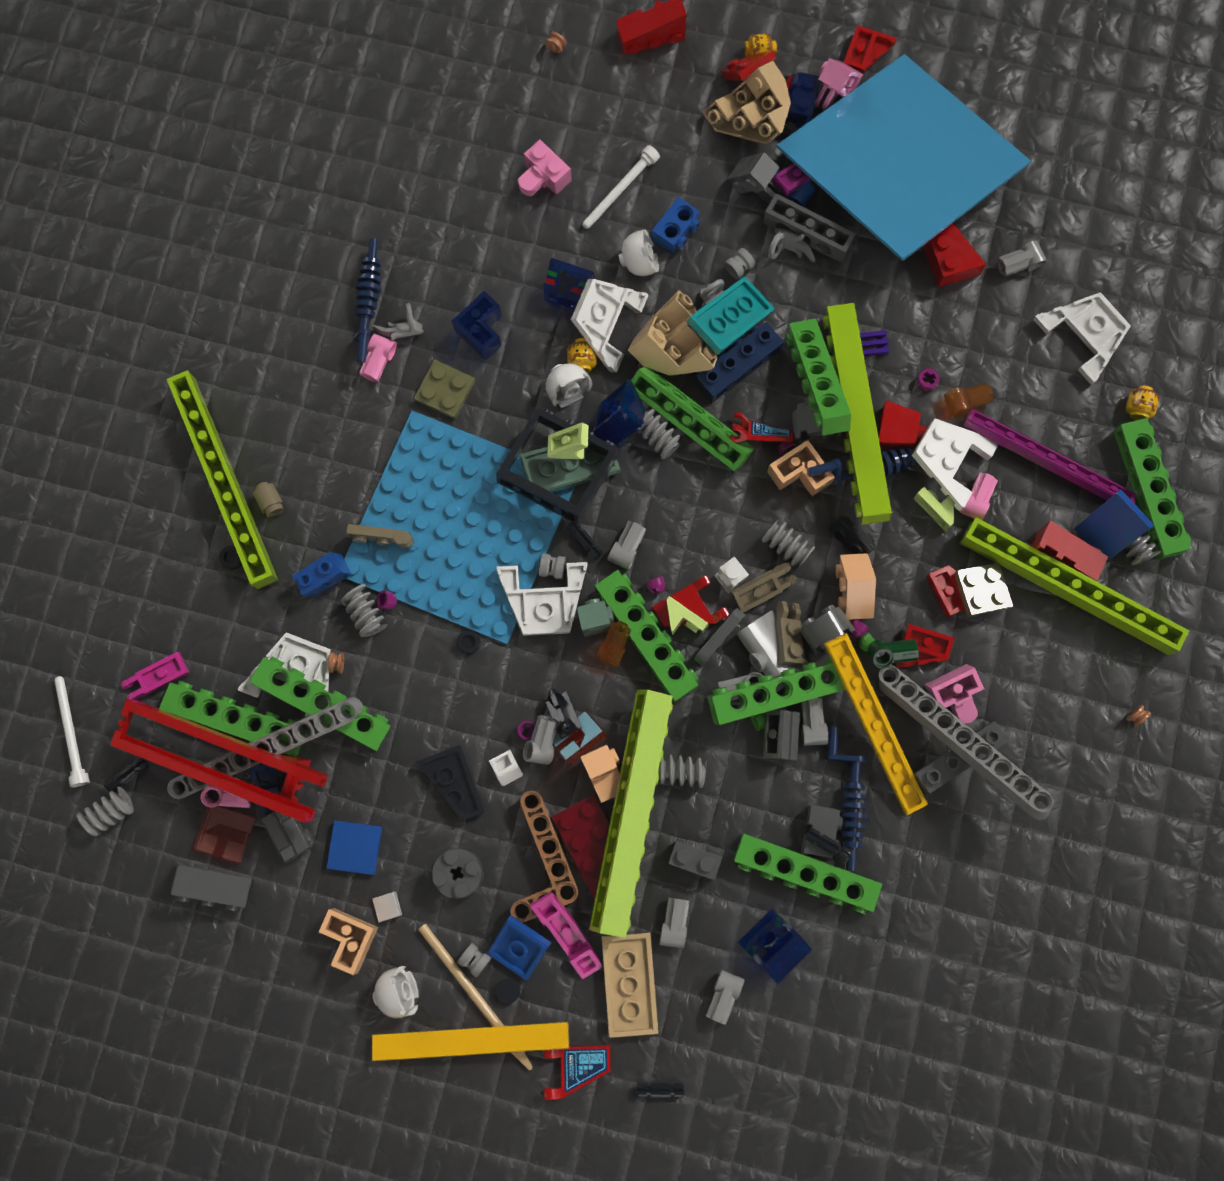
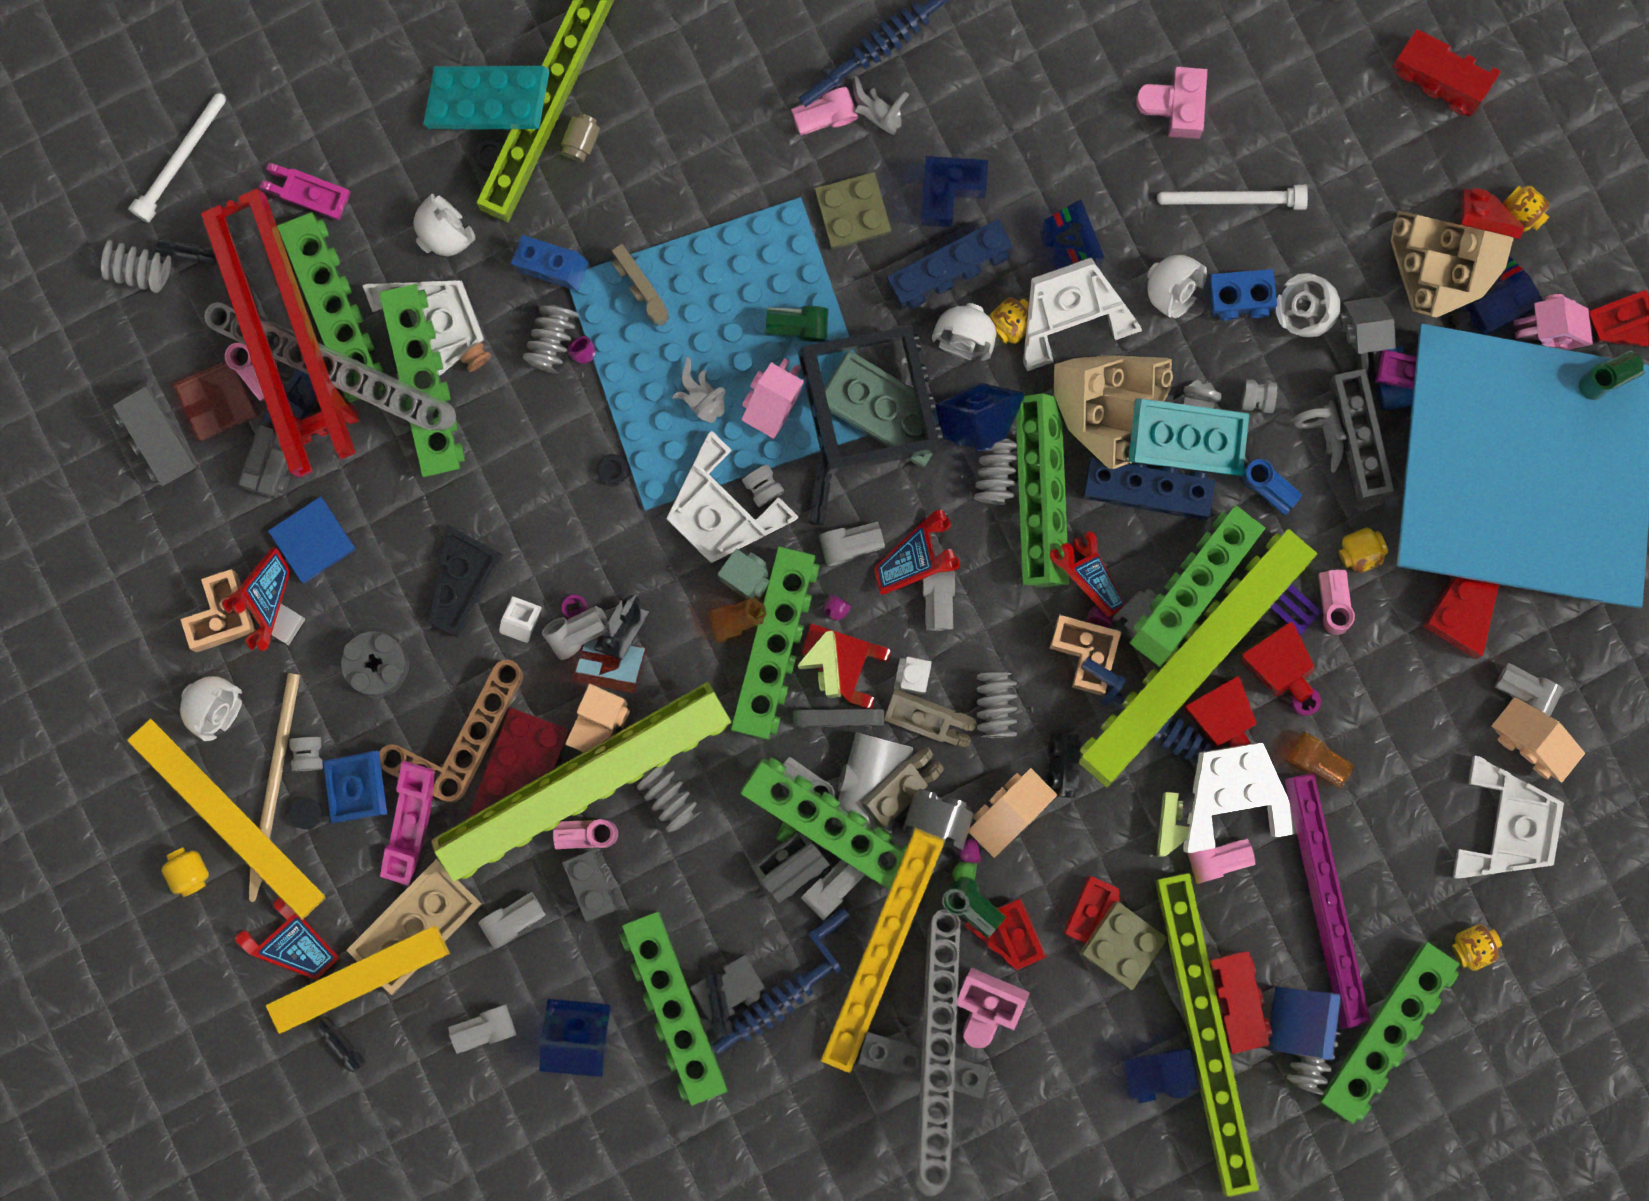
camera: 45 degrees right, 5 degrees up
yellowish green slope [547,423,589,459] -> none
none -> yellow head [161,847,209,897]
none -> flag [222,547,290,651]
none -> yellow tile [265,925,450,1034]
none -> white cylinder [414,194,475,256]
none -> teal plate [423,66,549,129]
none -> bright pink piece [553,819,618,849]
none -> light grey piece [672,356,726,423]
none -> bright pink brick [742,358,804,439]
none -> dark green piece [766,306,829,342]
none -> flag [874,509,960,595]
none -> dark blue brick [887,219,1013,311]
none -> light grey piece [923,571,955,631]
none -> clear blue brick [1122,1048,1198,1103]
none -> blue piece [1241,459,1302,516]
none -> red torso [1241,621,1314,703]
none -> white cylinder [1276,273,1340,337]
none -> bright pink piece [1318,570,1355,635]
none -> yellow head [1338,527,1388,573]
none -> light nougat brick [1492,697,1585,782]
none -> dark green piece [1579,350,1645,400]

